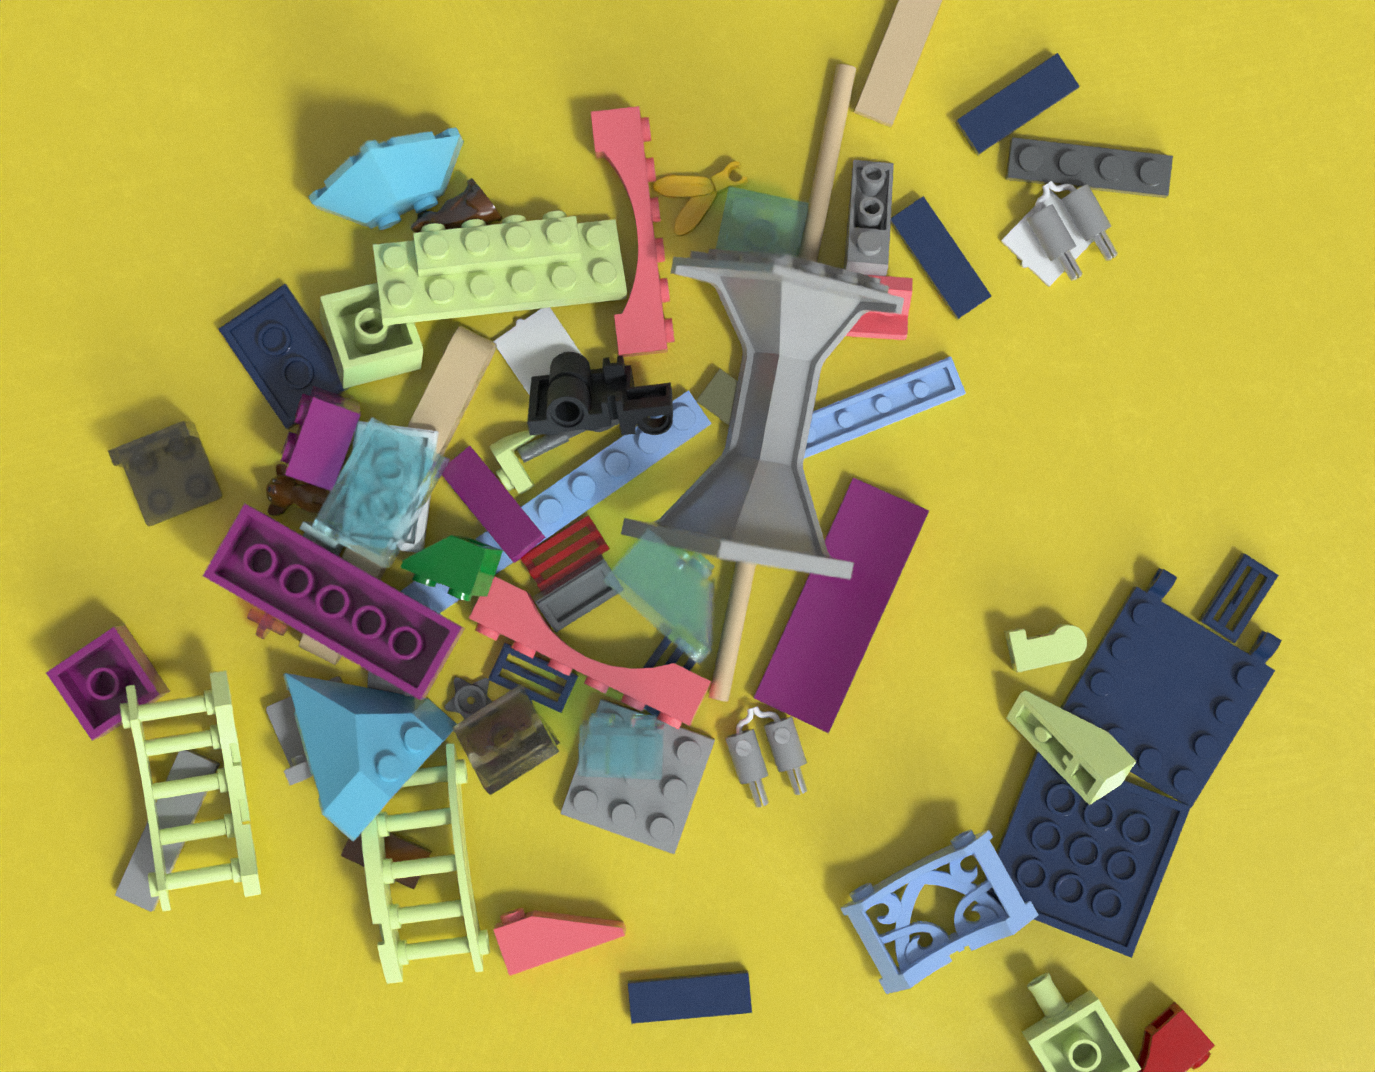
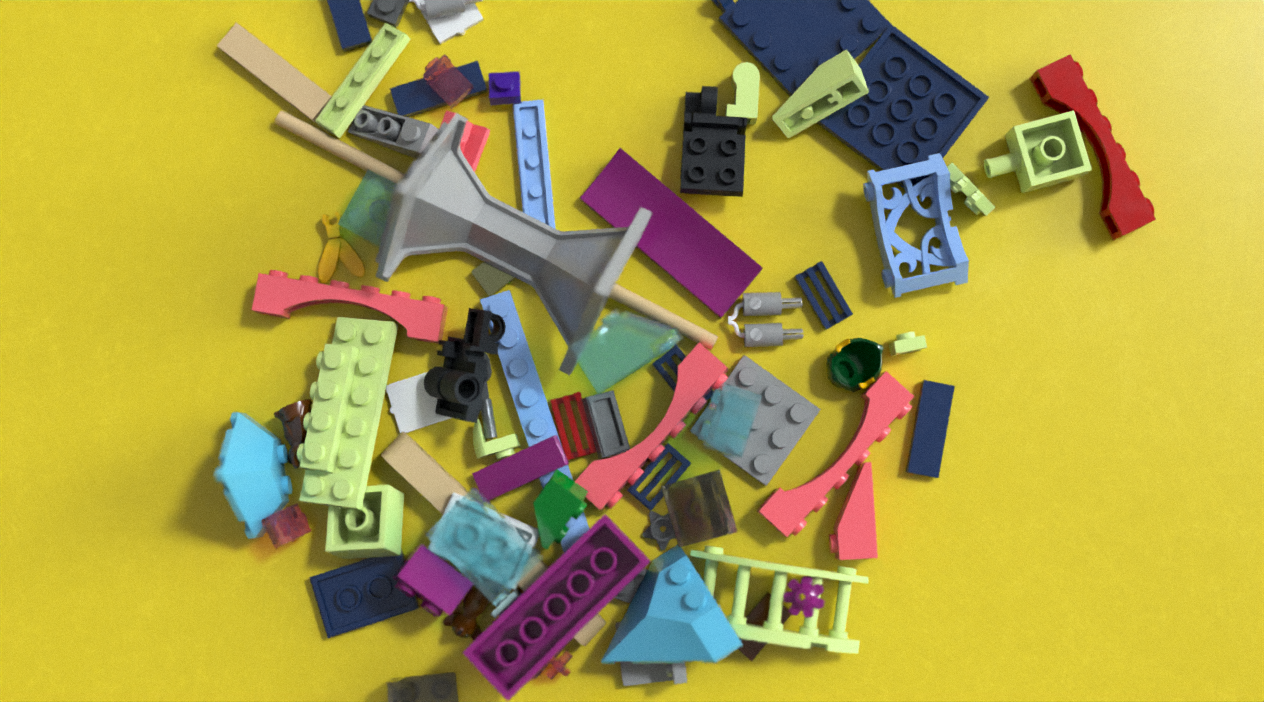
camera: 80 degrees left, 5 degrees down
none -> clear pink bracket [261,503,311,549]
none -> yellowish green tile [314,23,411,138]
none -> clear pink bracket [423,54,474,109]
none -> dark purple plate [489,71,521,105]
none -> black plate [680,86,747,197]
none -> coral arch [756,371,914,537]
none -> magenta plant [783,576,825,618]
none -> dark blue tile [794,261,853,330]
none -> dark green hair [826,338,884,393]
none -> yellowish green plate [888,332,927,356]
none -> yellowish green hinge [947,163,995,216]

